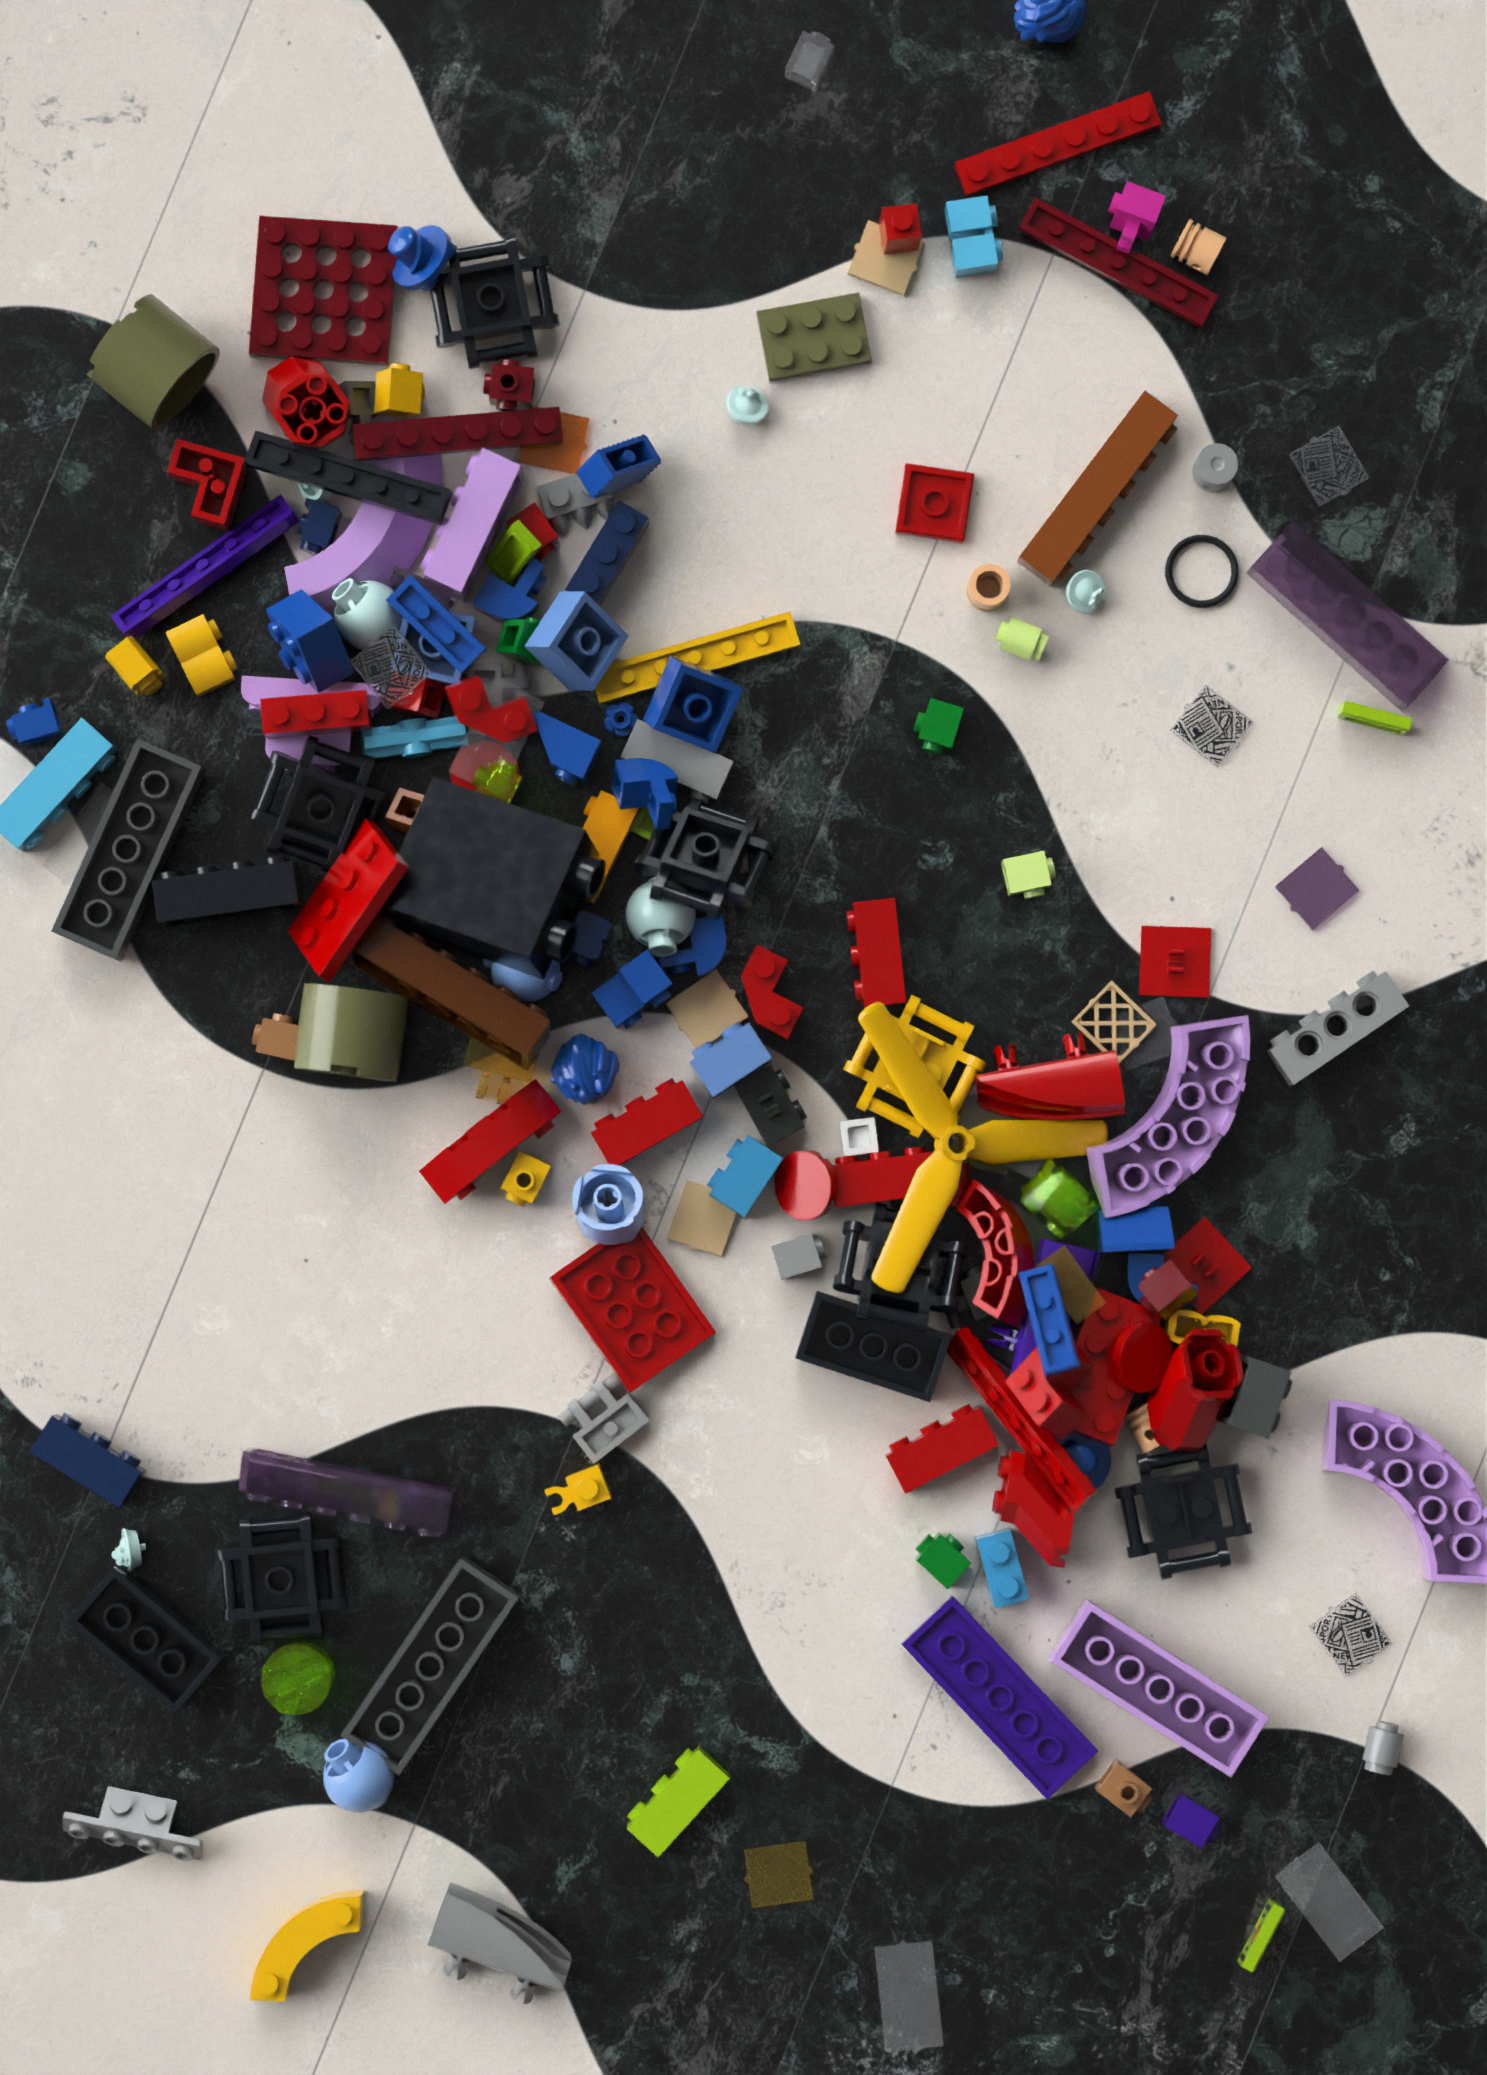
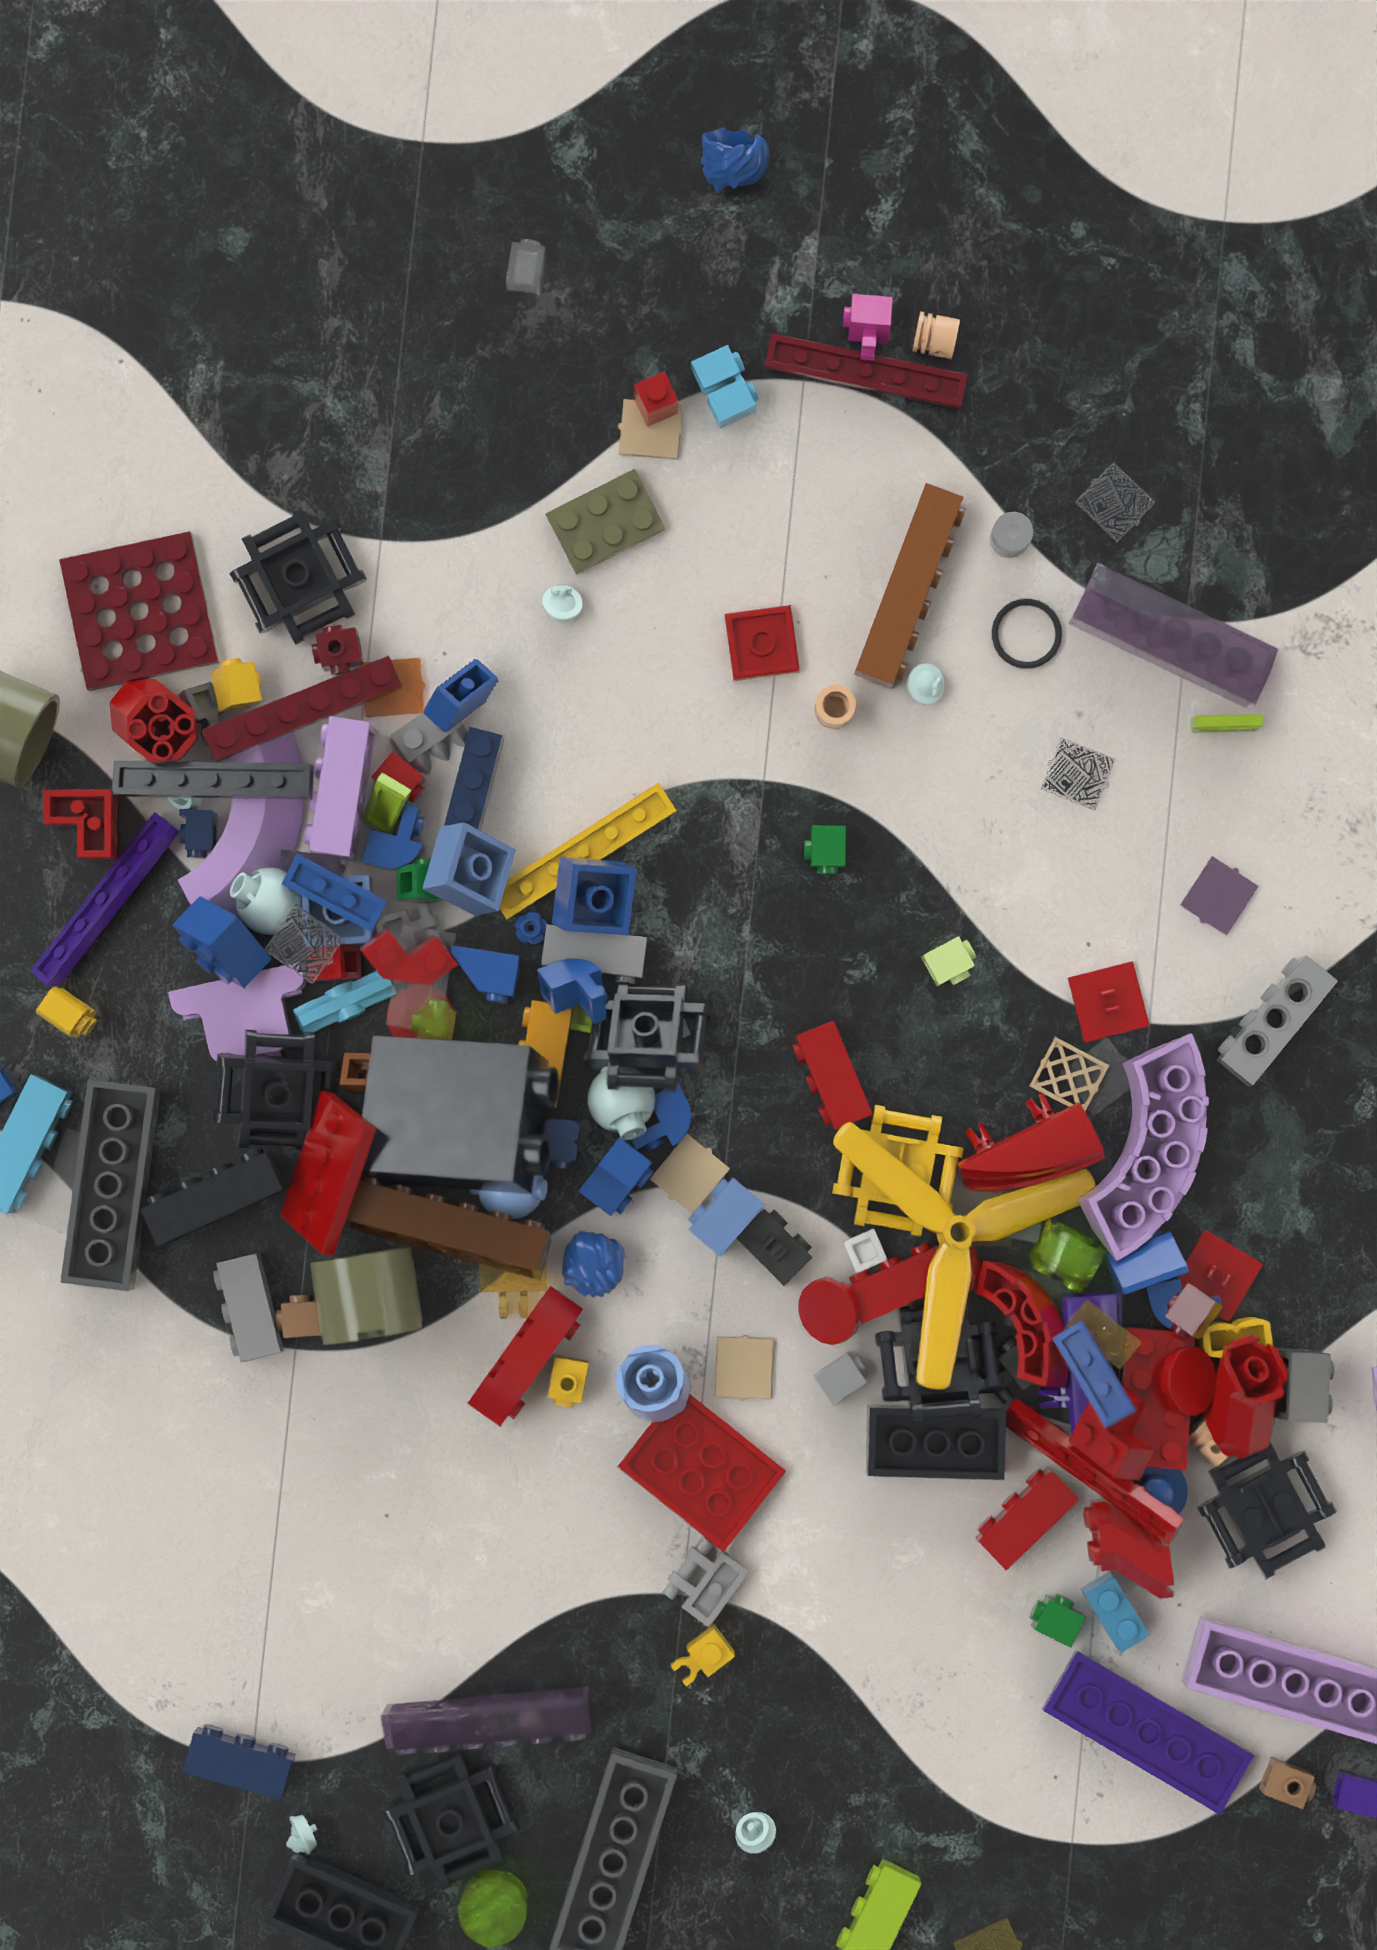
camera: 15 degrees left, 0 degrees up
yellow brick [165,614,238,698] -> none
red brick [260,690,373,739] -> none
blue plate [388,225,456,291] -> none
red brick [591,1078,703,1166] -> none
dark azure brick [707,1135,783,1219] -> none
red brick [741,945,803,1041] -> none
red plate [954,91,1162,198] -> none
yellowish green brick [995,617,1049,661] -> none
none -> light grey brick [213,1252,284,1362]
none -> light aqua hat [735,1812,776,1853]

